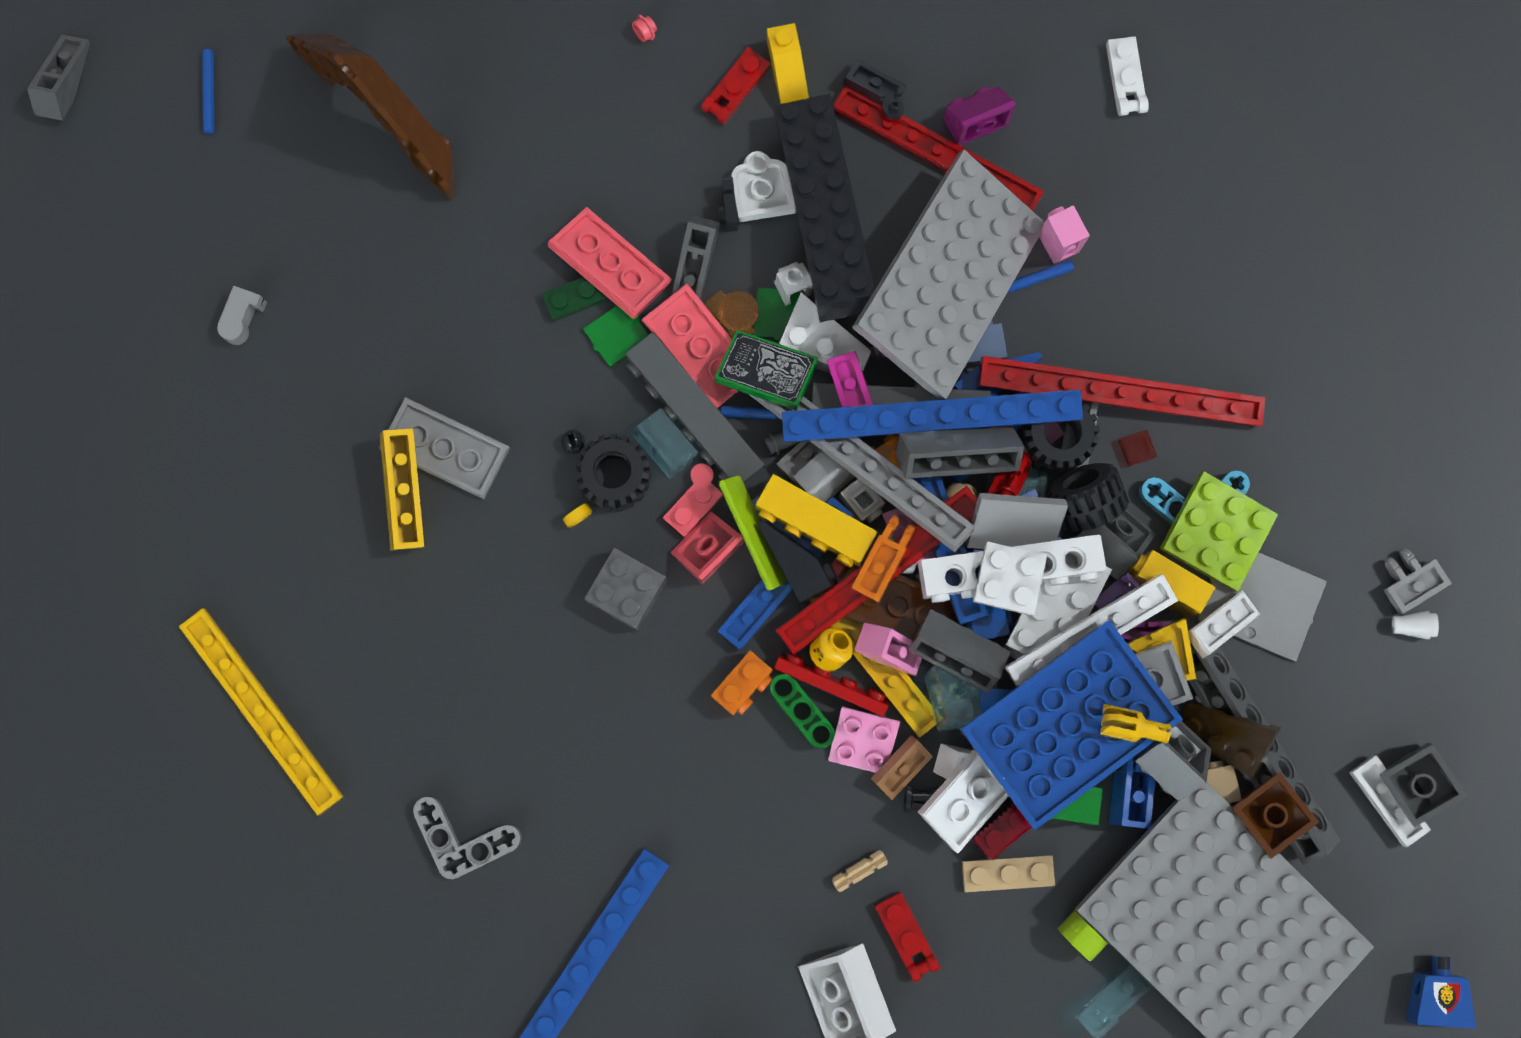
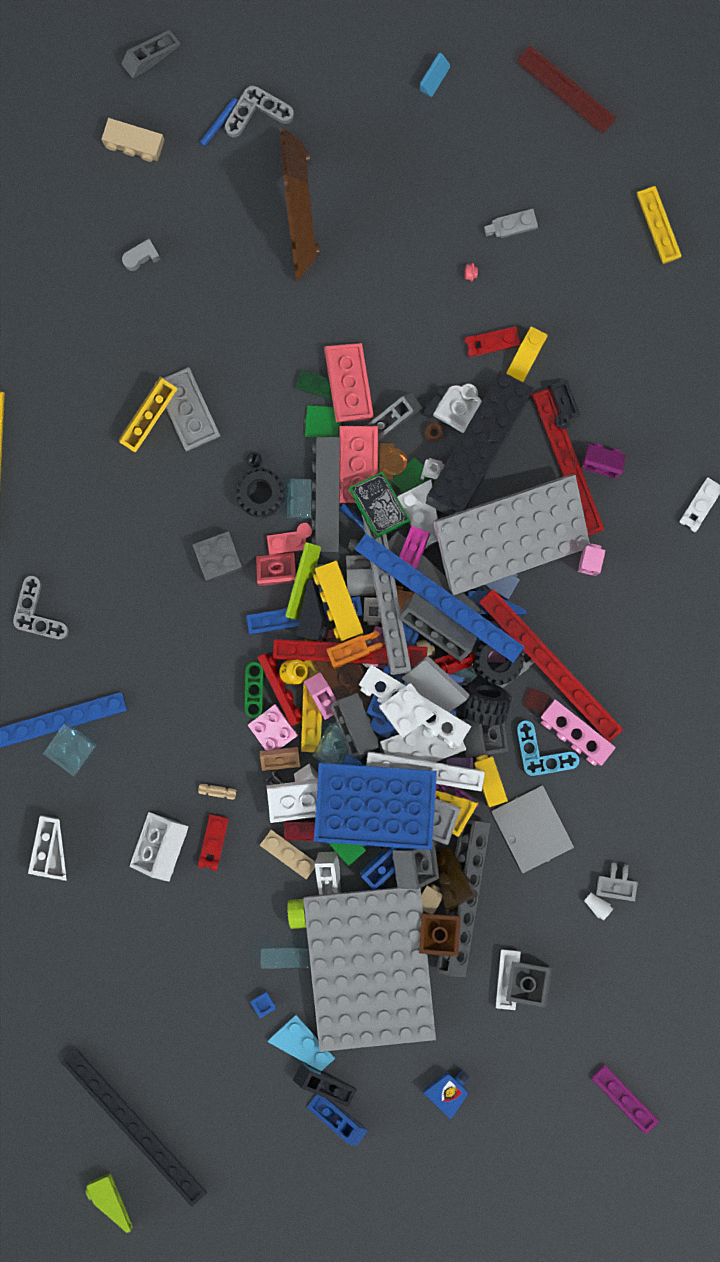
camera: 50 degrees right, 5 degrees up
yellow tile [562,503,592,528] -> none
orange brick [711,650,773,717] -> none
blue bar [1007,259,1074,294] -> none
yellow arm [1100,704,1171,744] -> none
lime plate [1159,471,1278,592] -> none
white tile [1188,590,1260,659] -> none
none -> clear light blue plate [43,722,97,776]
none -> tan brick [102,118,165,162]
none -> light grey beam [225,86,294,137]
none -> white slope [315,852,341,895]
none -> reddish brown plate [424,423,443,442]
none -> bright pink brick [539,699,616,766]

